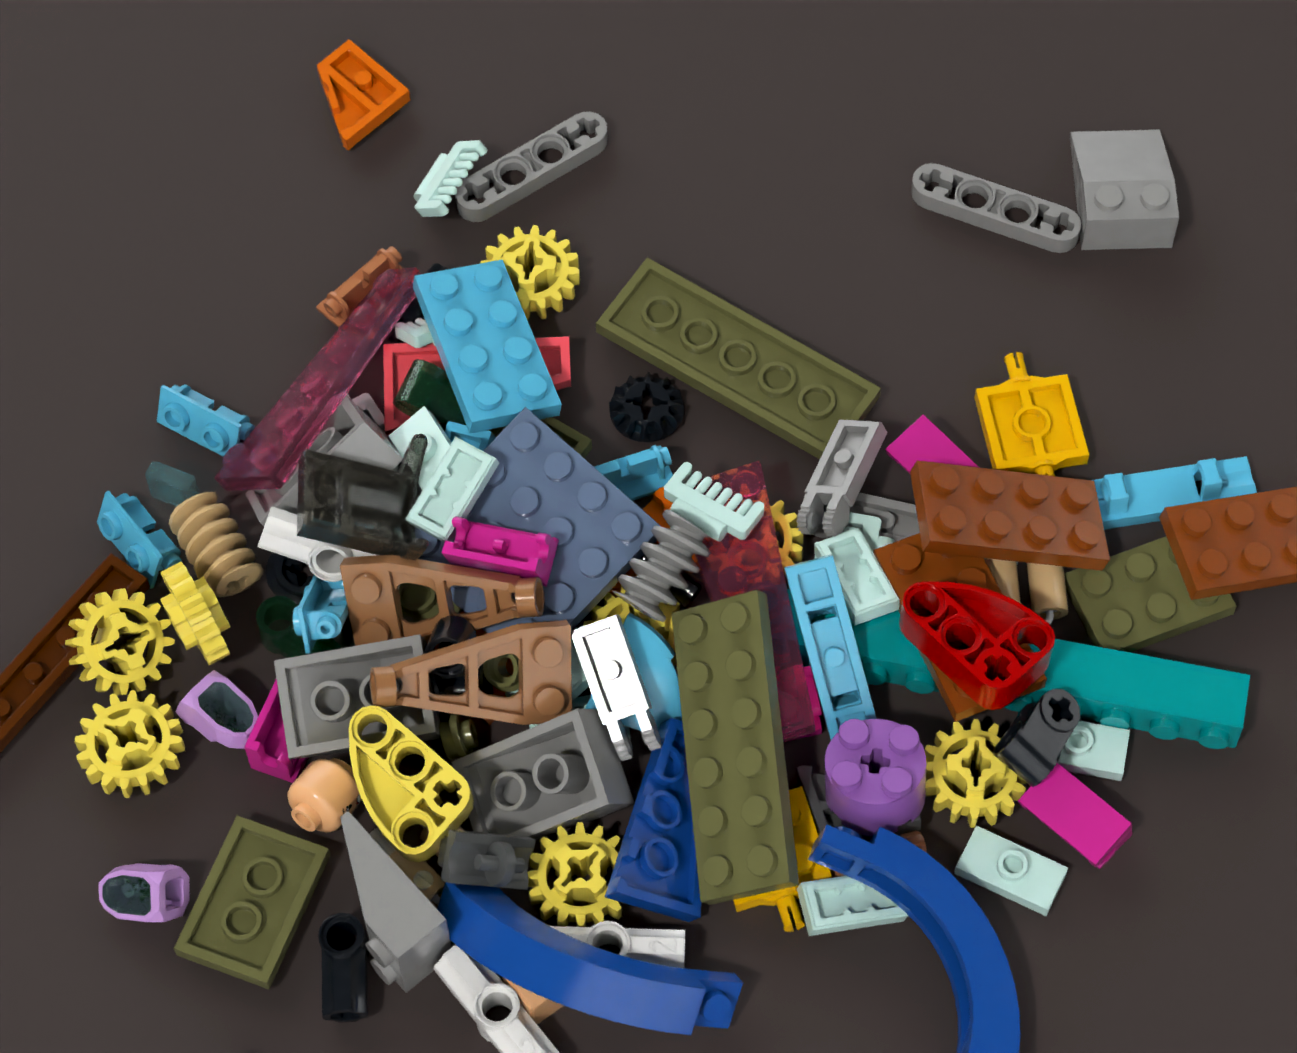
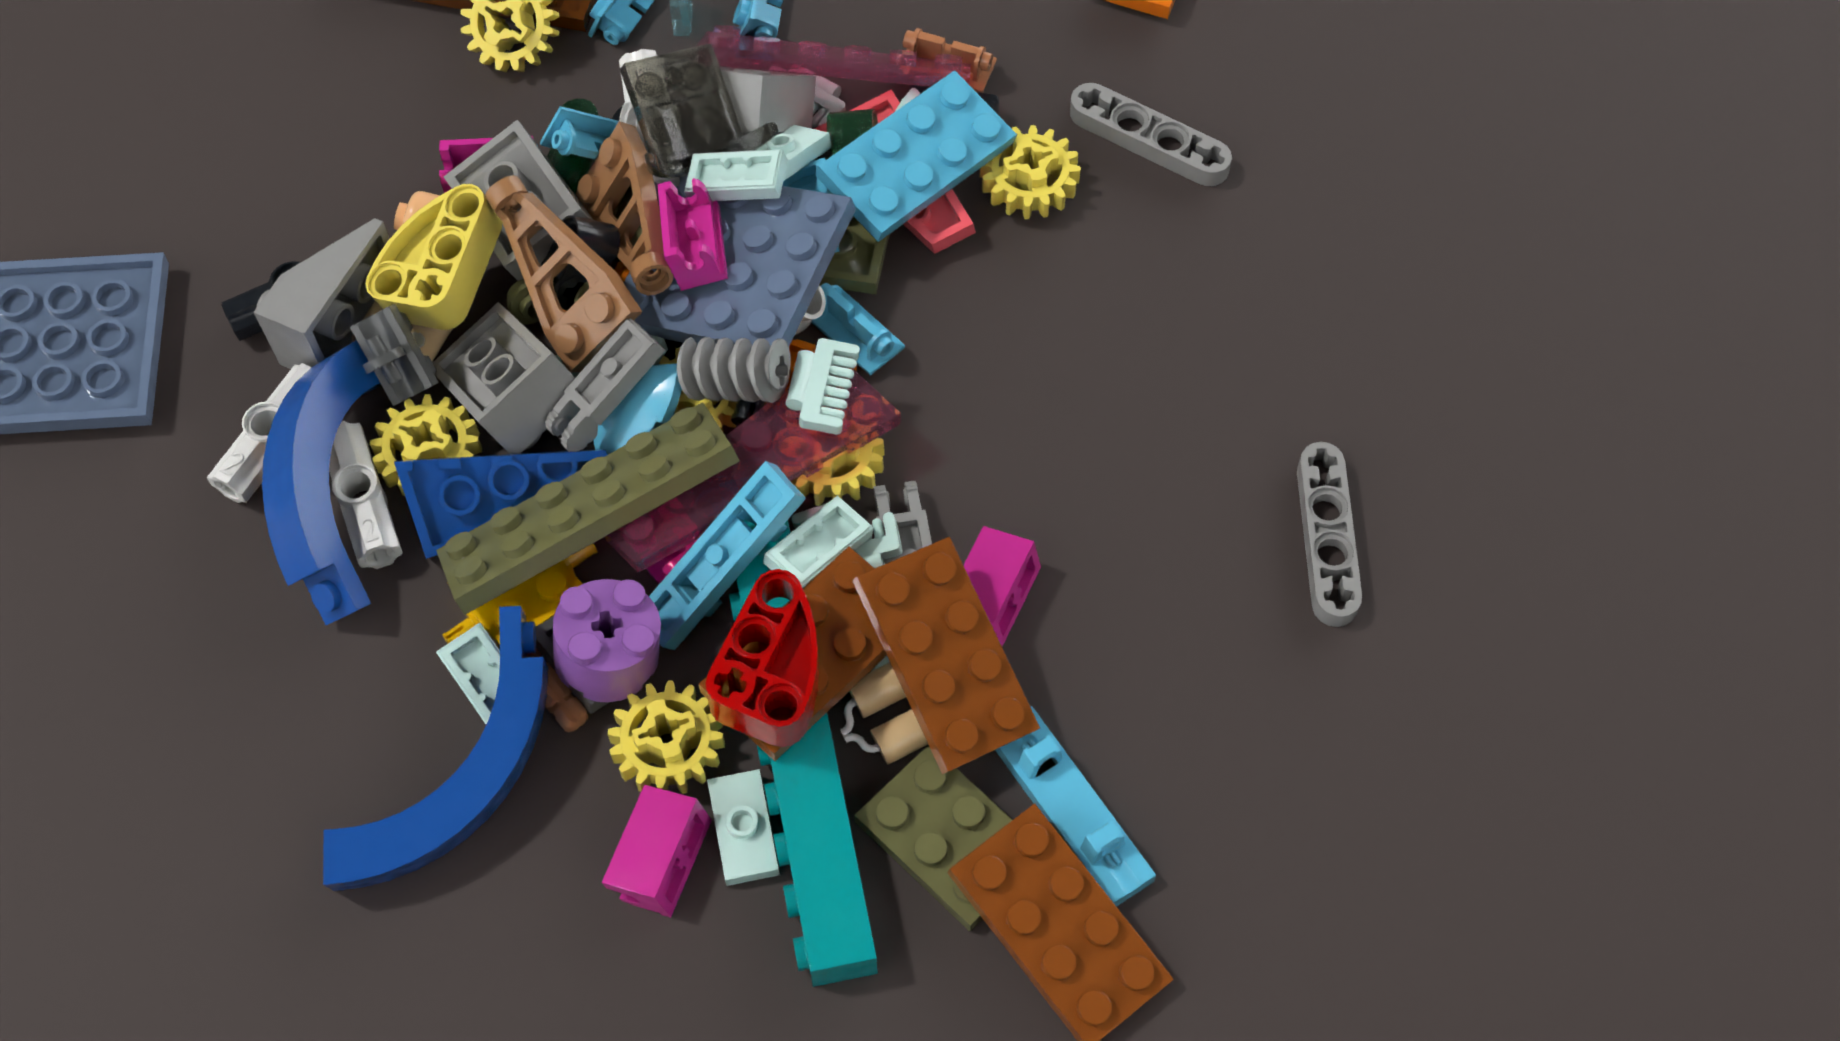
camera: 65 degrees right, 0 degrees up
light yellow gear [75,690,185,798] -> none
lavender rock [99,863,190,922] -> none
light yellow gear [160,561,231,665] -> none
tan piece [169,492,264,597] -> none
olive plate [174,815,331,990] -> none
rock [175,670,258,749] -> none
light aqua piece [413,140,488,217] -> none
olive plate [596,257,881,460] -> none
black gear [609,372,684,442] -> none
light grey hinge [796,420,888,536] -> none
light aqua plate [954,825,1068,916] -> none
yellow plate [974,352,1089,476] -> none
black piece [993,688,1080,787] -> none
light grey slope [1070,130,1179,250] -> none

